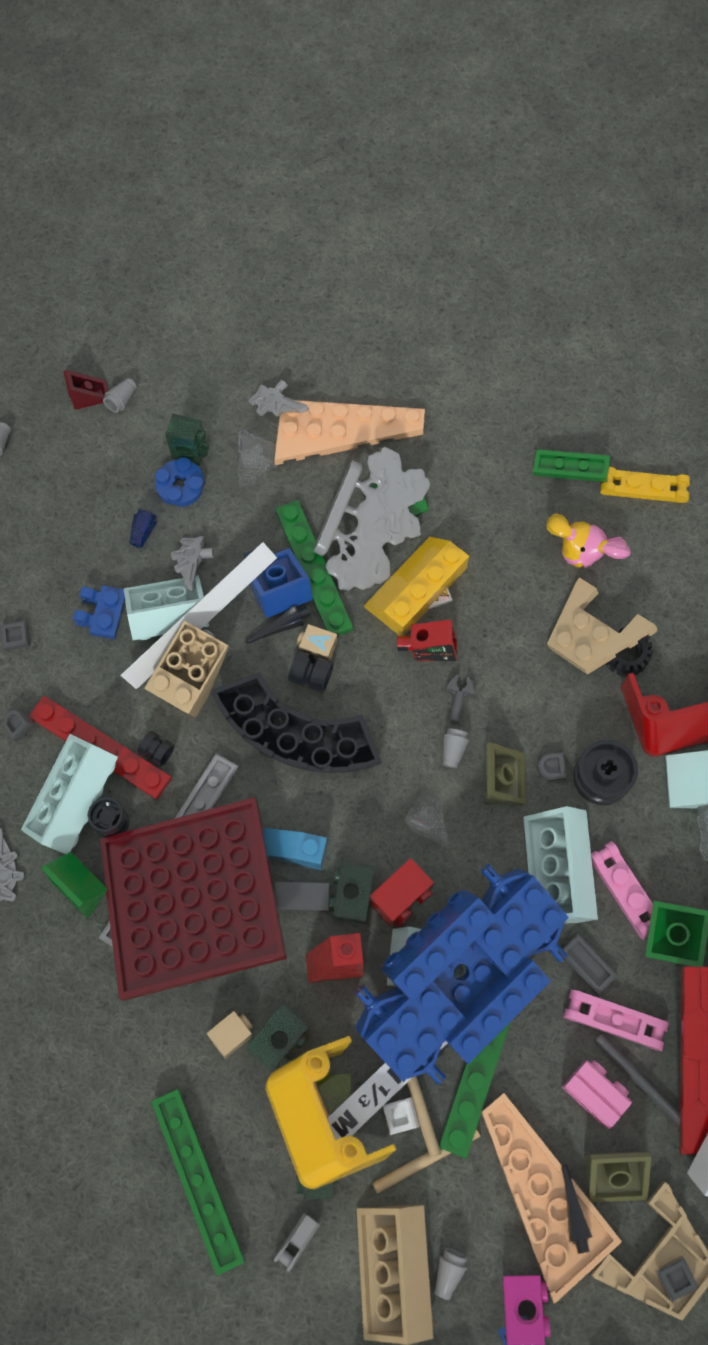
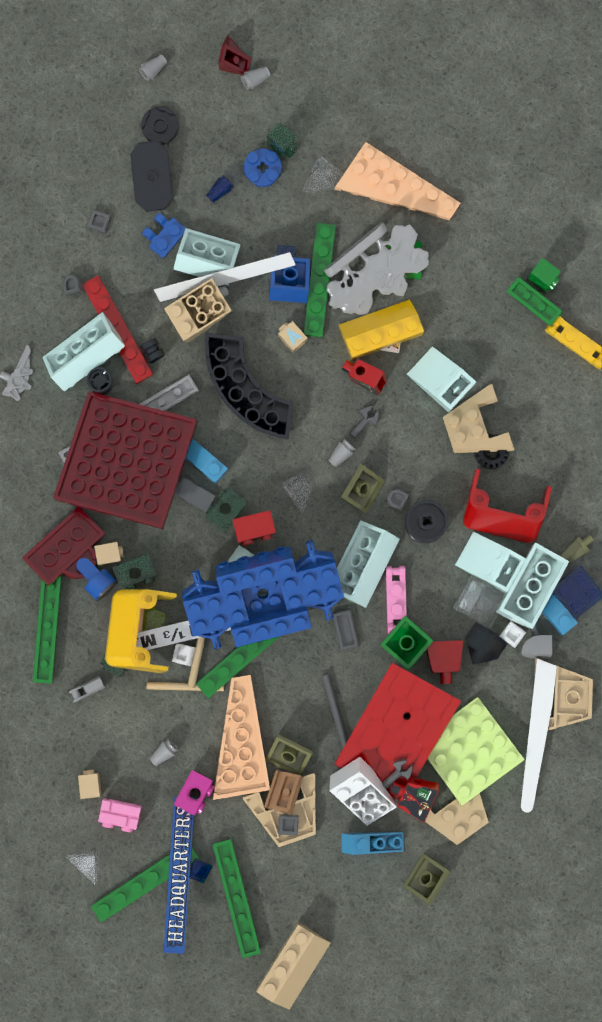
camera: 25 degrees right, 15 degrees up
green slope [41,852,108,919] -> none
light grey piece [171,536,215,591] -> none
black piece [245,606,310,644] -> none
light grey piece [249,380,309,416] -> none
black wheel [288,650,334,693] -> none
red slope [305,933,364,983] -> none
tan slope [357,1205,433,1345] -> none
hair [547,513,631,568] -> none
black piece [561,1164,593,1254] -> none
bright pink brick [562,1060,632,1129] -> none
bright pink plate [563,989,669,1051] -> none
none -> dark red plate [22,507,117,601]
none -> black shield [130,141,173,212]
none -> black tile [141,106,179,144]
none -> medium nougat plate [264,770,303,815]
none -> light aqua slope [407,346,476,413]
none -> green brick [527,258,561,294]

